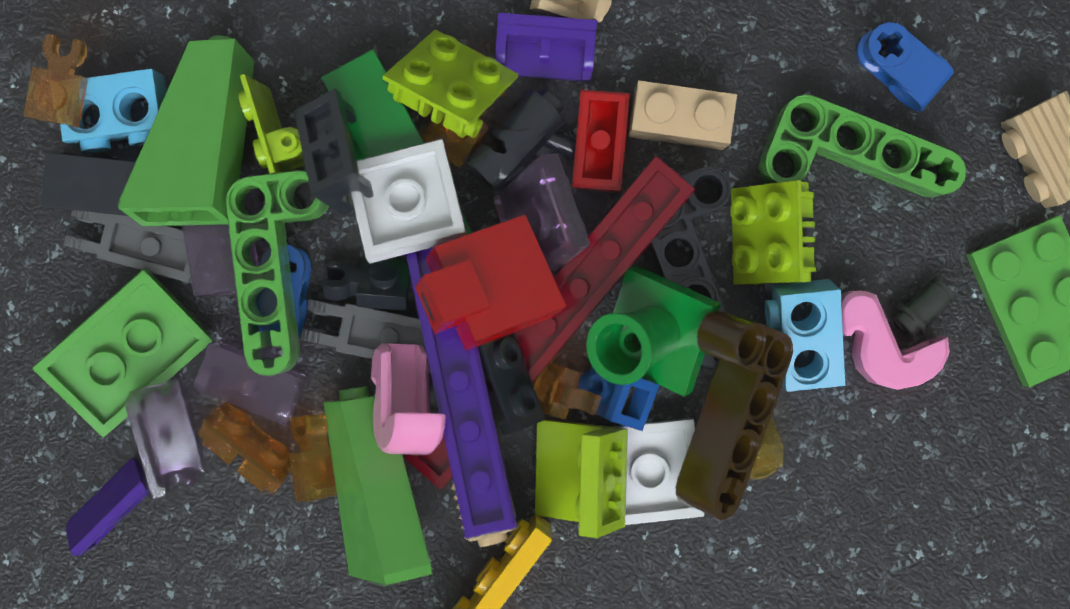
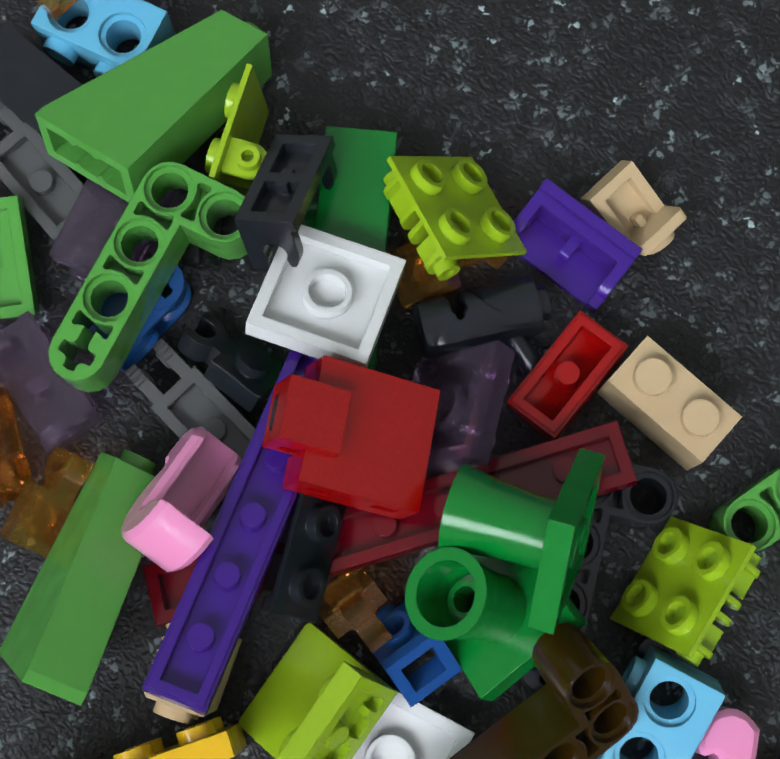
camera: 30 degrees right, 10 degrees down
none -> green plant [438,448,606,635]

